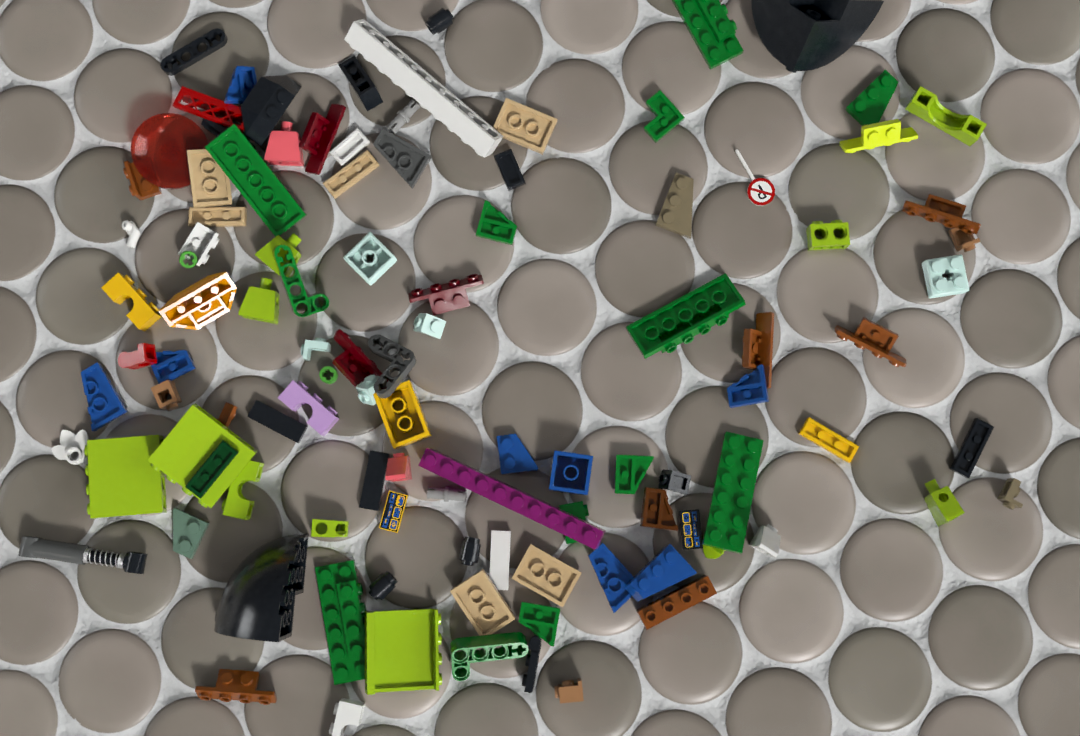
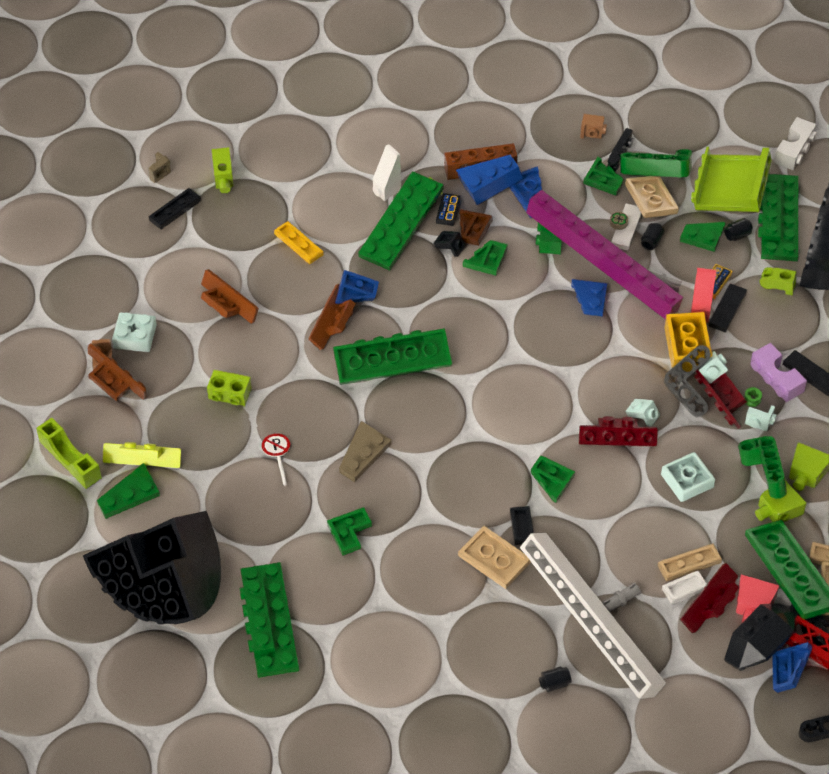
camera: 165 degrees left, 30 degrees down
black slope [339,56,383,111] -> none
dark grey wing [373,128,432,189] -> none
tan plate [511,544,582,607] -> none
blue brick [549,450,593,495] -> none
none -> dark tan tile [610,212,628,230]
none -> green wing [680,222,726,252]

